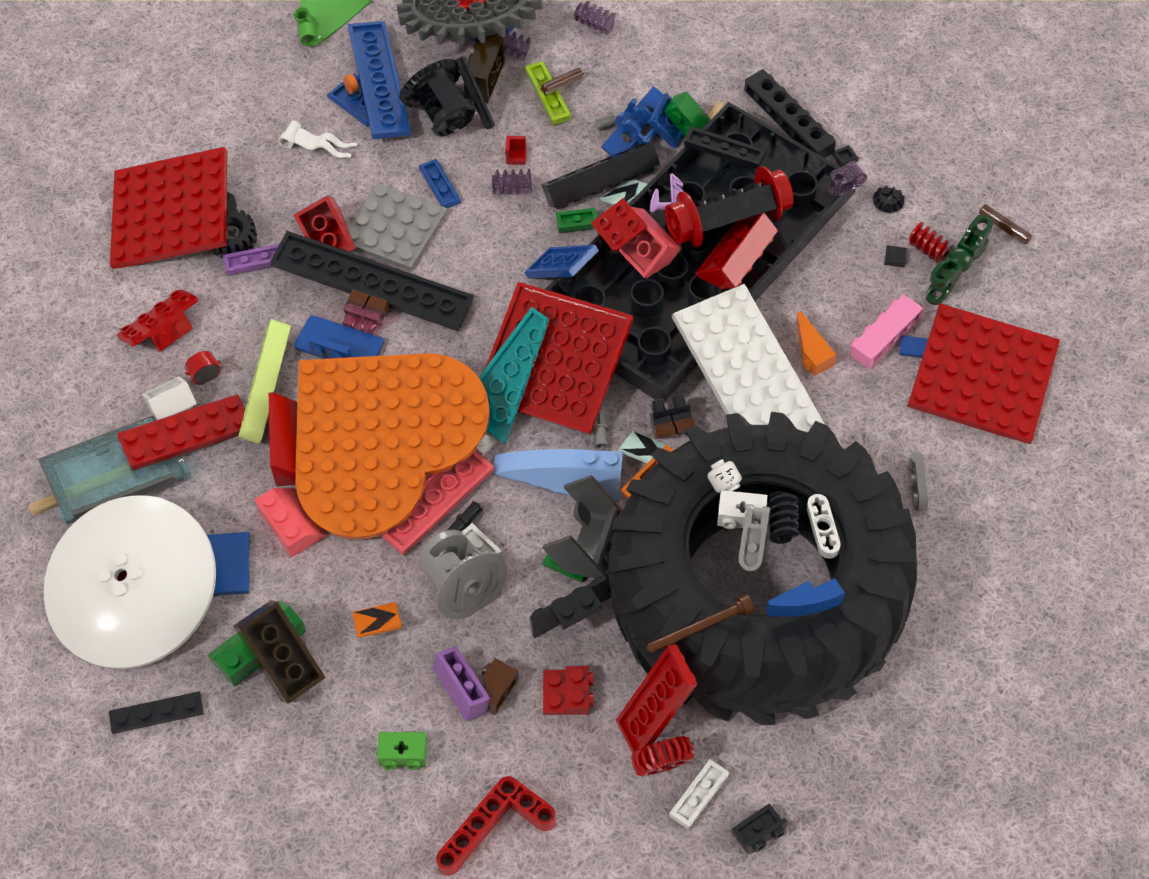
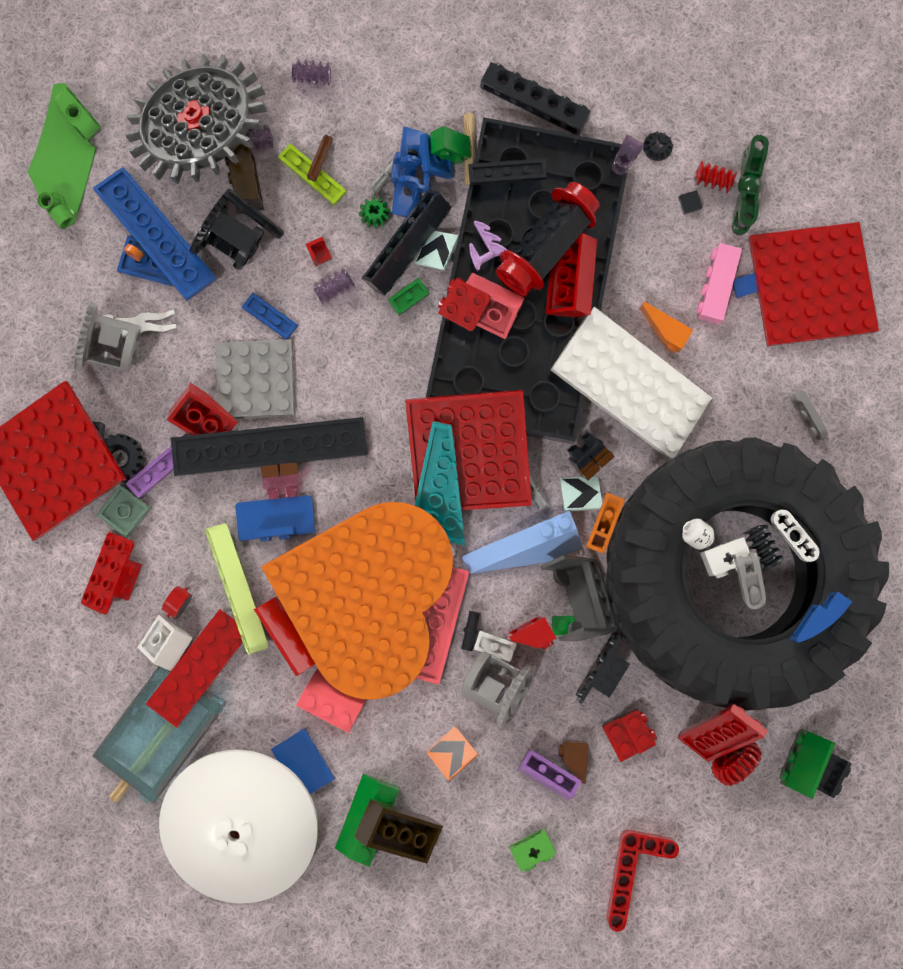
camera: 30 degrees left, 25 degrees up
black plate [109,691,204,734] -> none
blue tile [525,245,599,278] -> none
reddish brown piece [647,594,755,652] -> none
white plate [669,759,729,830] -> none
black tile [832,145,859,168] -> none
reddish brown axle [979,204,1032,244] -> none
none -> light grey piece [74,302,141,372]
none -> sand green plate [96,484,152,538]
none -> green gear [359,196,391,230]
none -> red slope [505,616,557,650]
none -> green slope [779,729,836,799]

